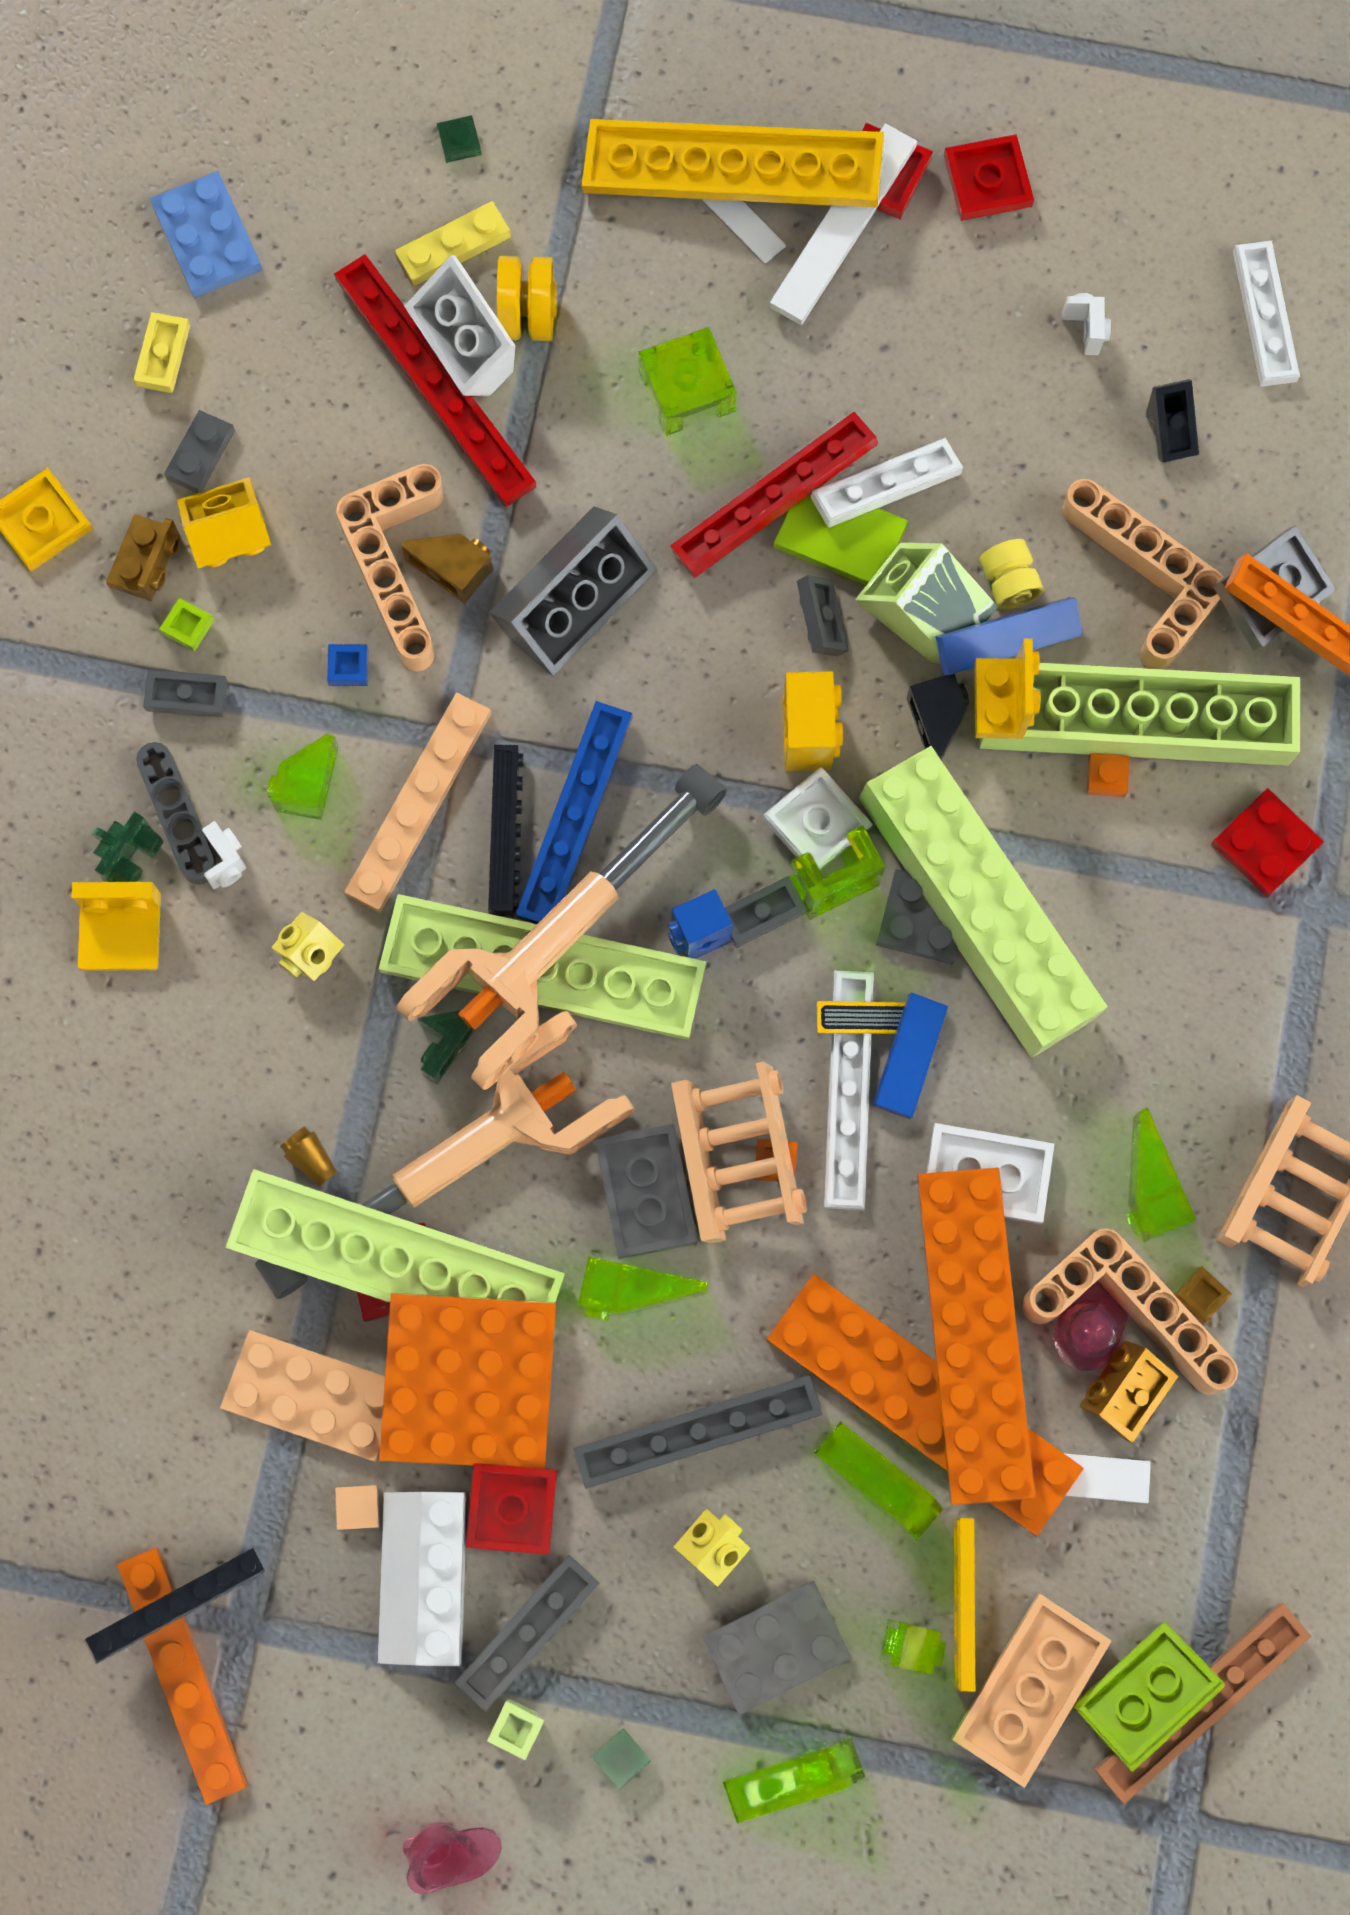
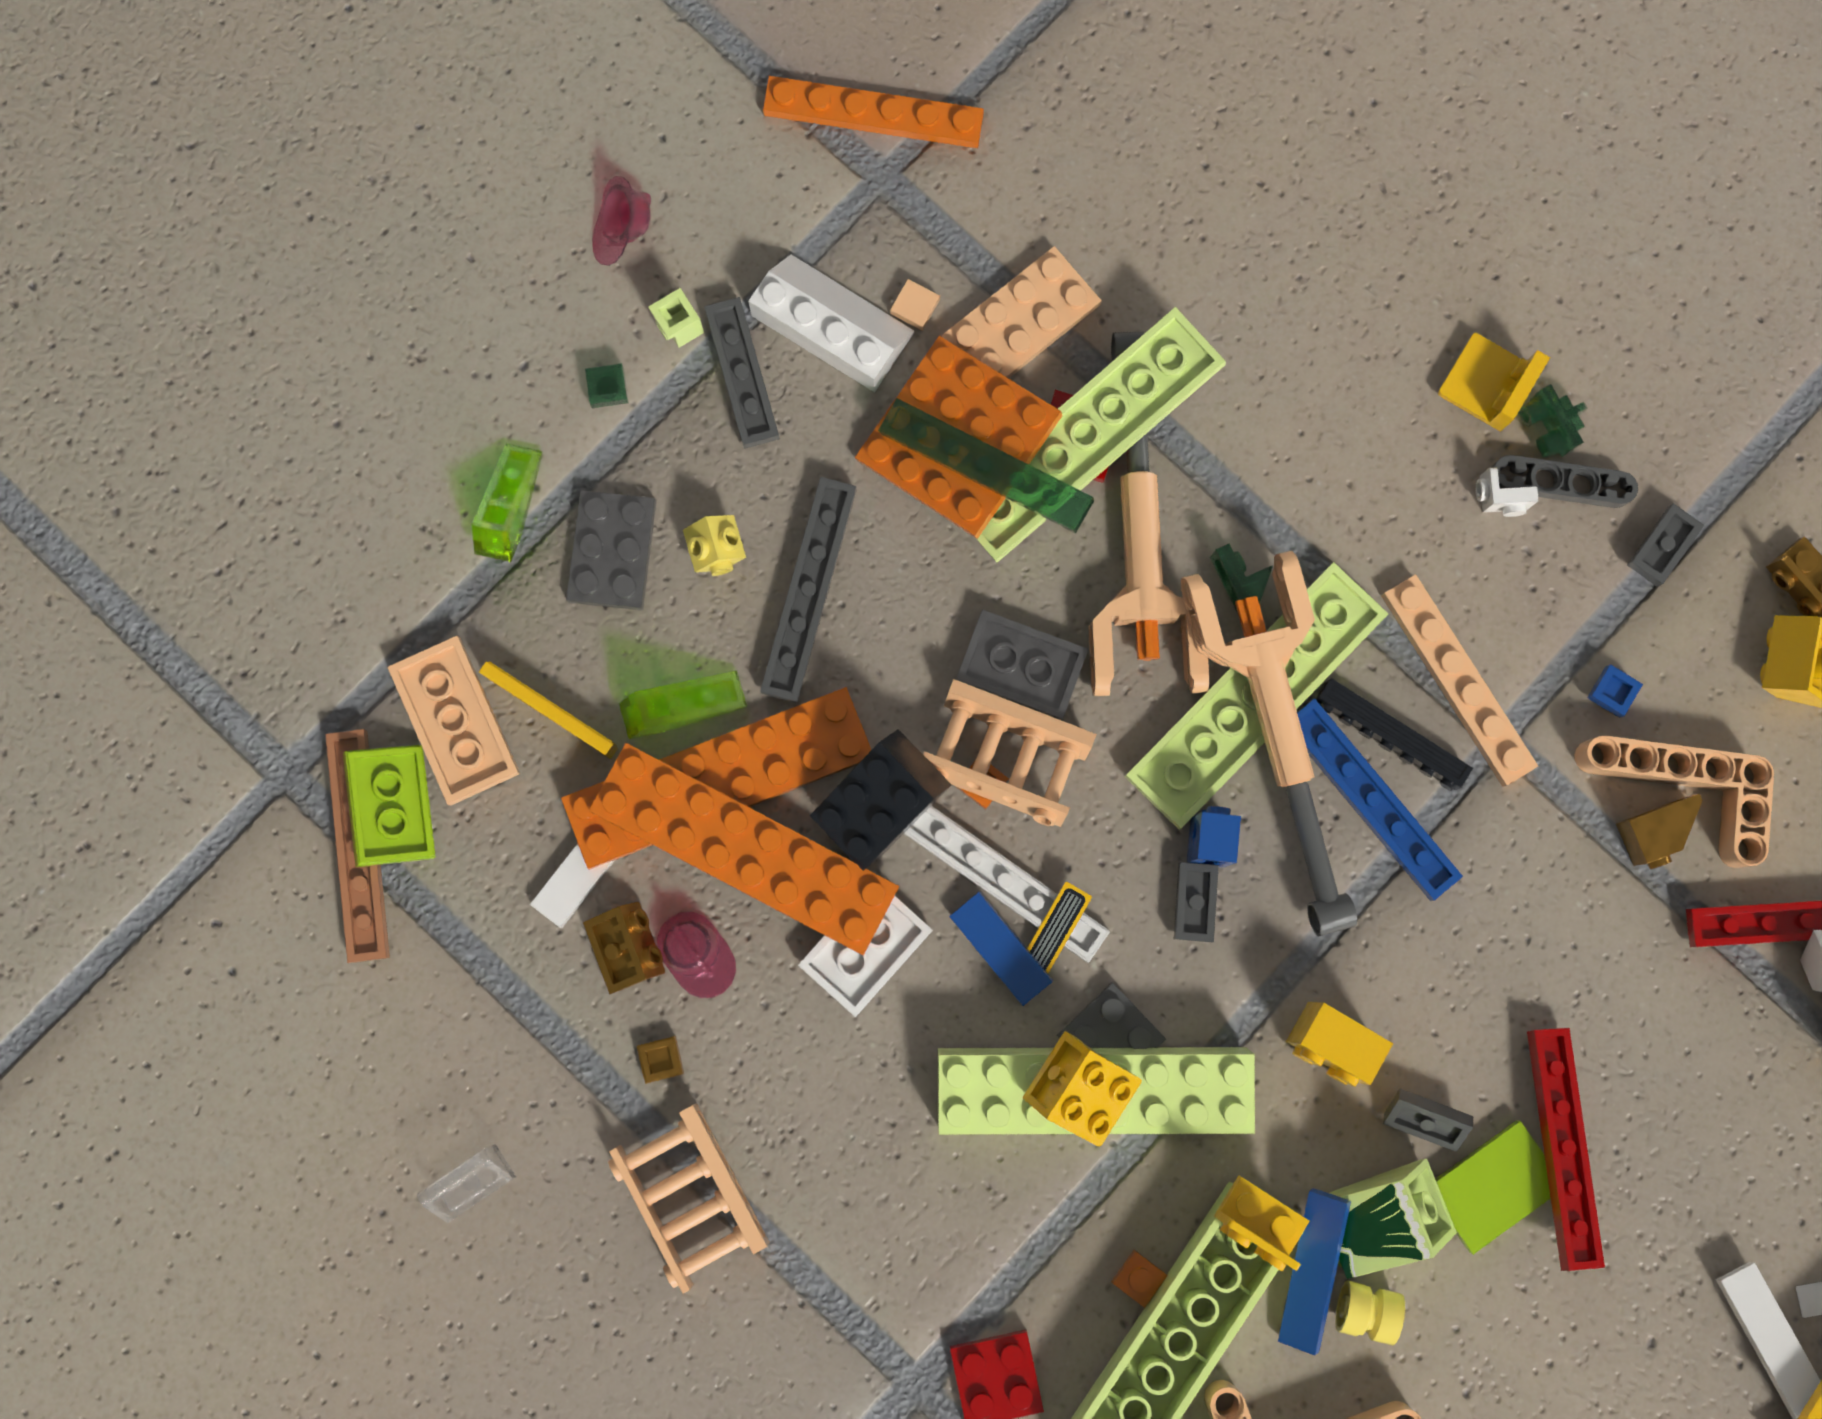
camera: 120 degrees right, 5 degrees up
black piece [84,1548,265,1664] -> none
lime plate [159,598,215,652] -> none
clear neon green slope [267,734,338,820] -> none
light yellow brick [271,911,345,981] -> none
pearl gold cone [280,1126,338,1187] -> none
red plate [466,1463,557,1555] -> none
dark grey slope [489,506,657,676] -> none
clear neon green slope [578,1256,709,1322] -> none
clear neon green panel [638,327,737,437] -> none
white plate [762,767,873,876] -> none
clear neon green panel [789,825,885,921] -> none
white tile [811,438,963,528] -> none
clear neon green slope [879,1619,946,1674] -> none
black slope [906,674,970,761] -> none
light nougat beam [1021,1228,1238,1395] -> none
clear neon green slope [1127,1107,1196,1242] -> none
none -> black brick [810,729,952,871]
none -> clear green tile [878,398,1095,534]
none -> yellow bracket [1022,1031,1142,1147]

